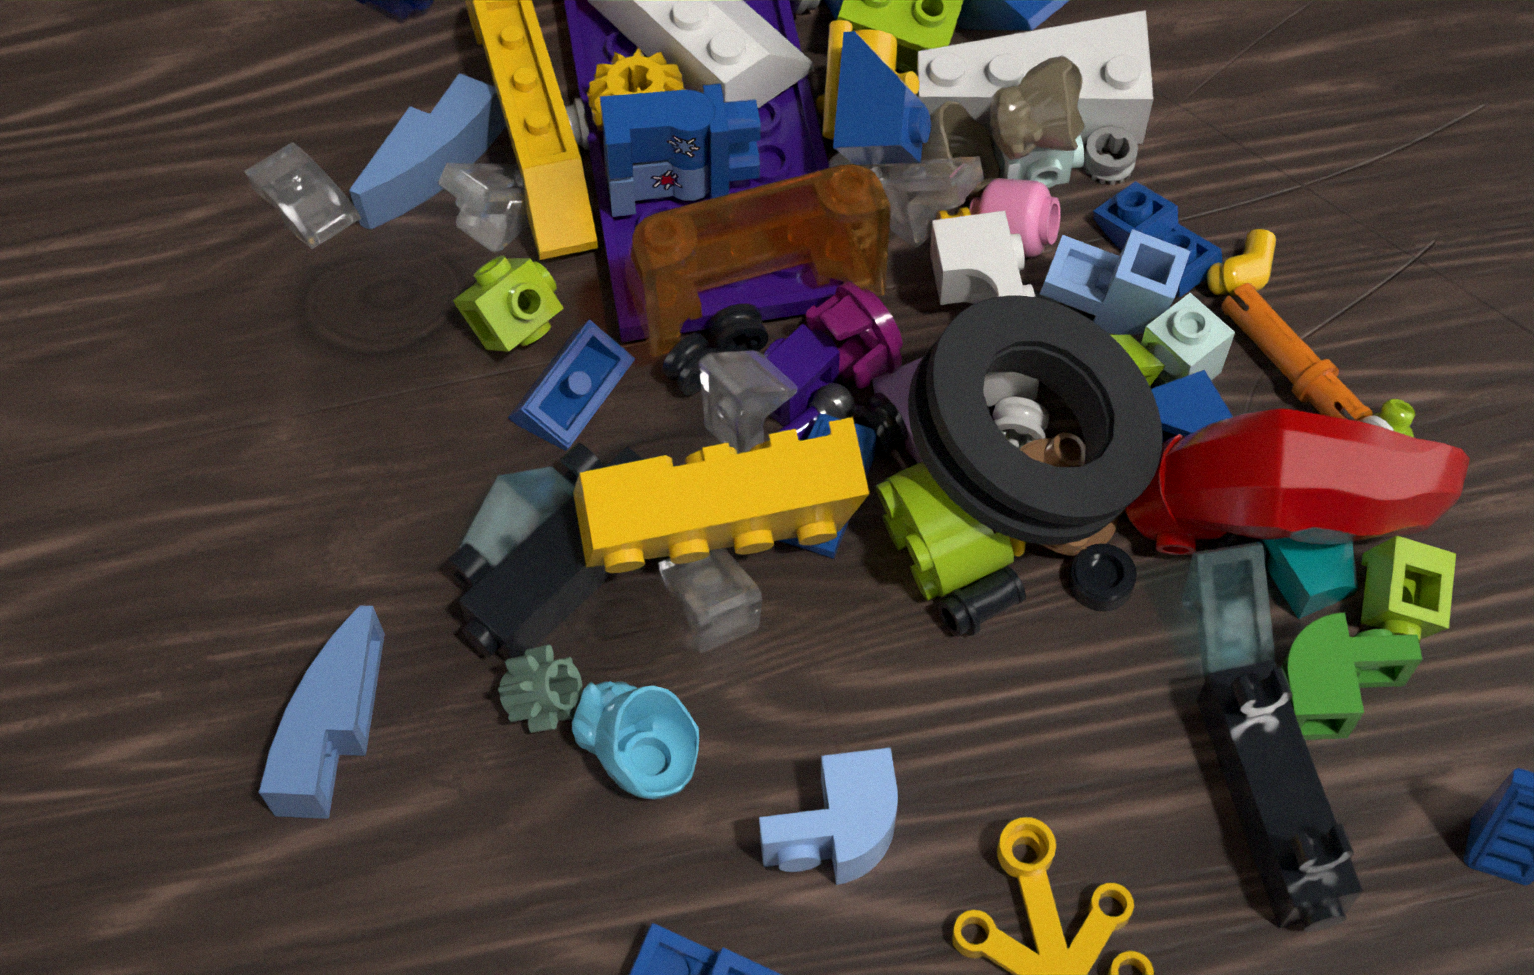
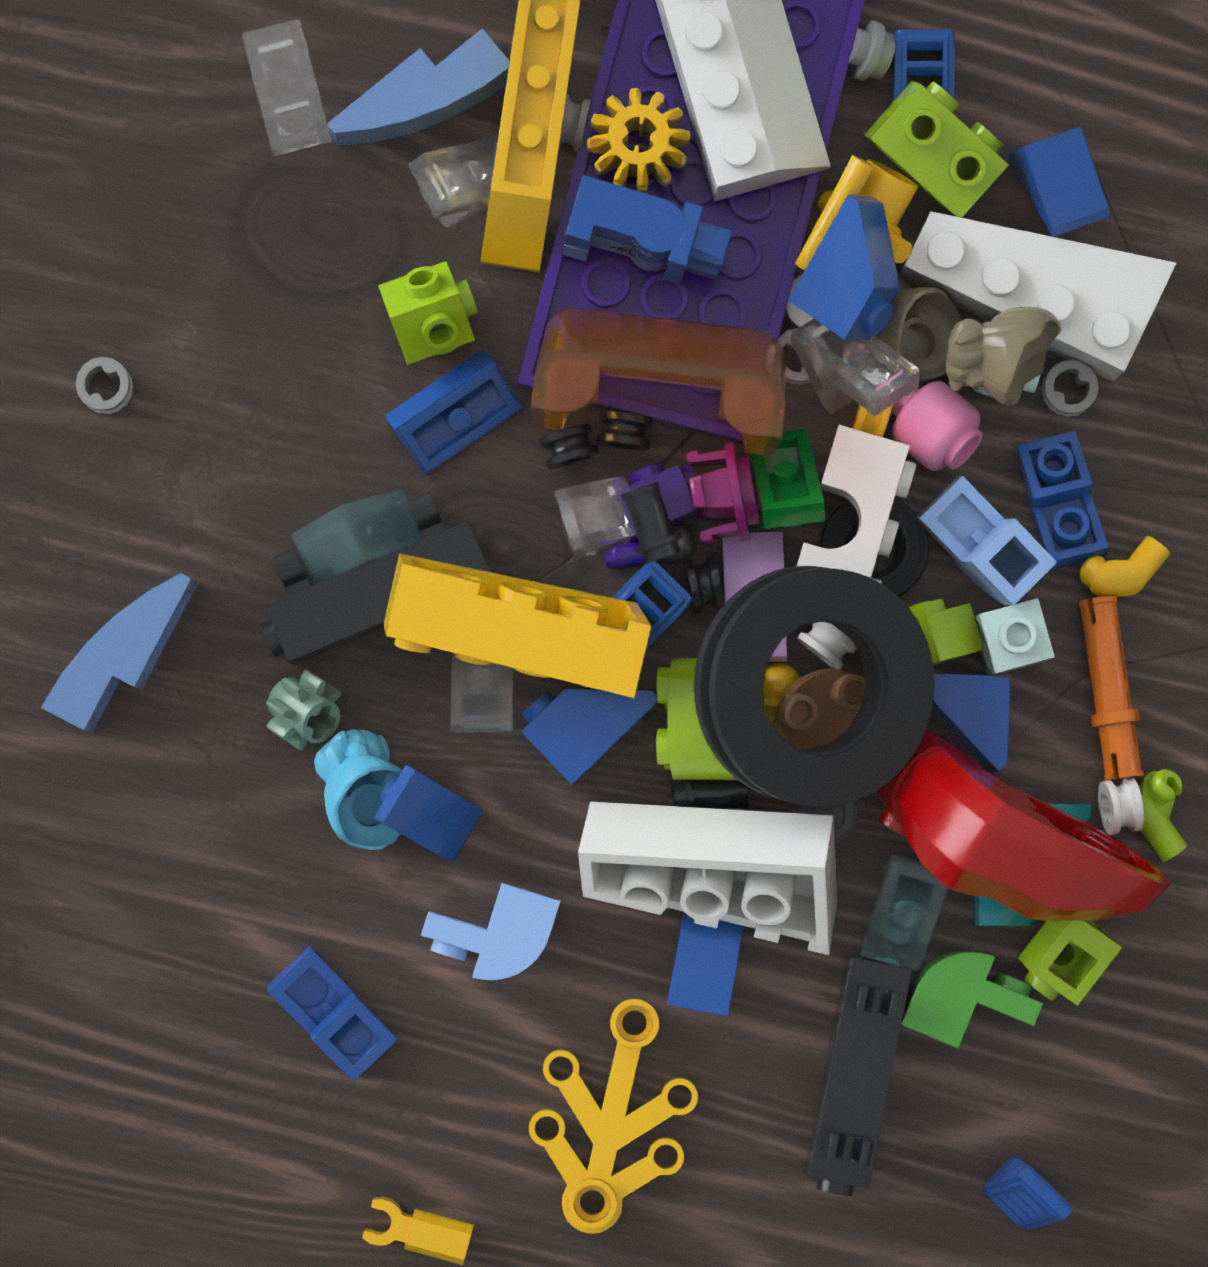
camera: 20 degrees right, 25 degrees up
none -> light grey bush [75,357,134,415]
none -> blue slope [374,765,483,863]
none -> blue slope [521,689,658,785]
none -> white wedge [578,802,837,955]
none -> black pin [621,482,682,564]
none -> blue slope [667,912,743,1017]
none -> green slope [748,429,825,529]

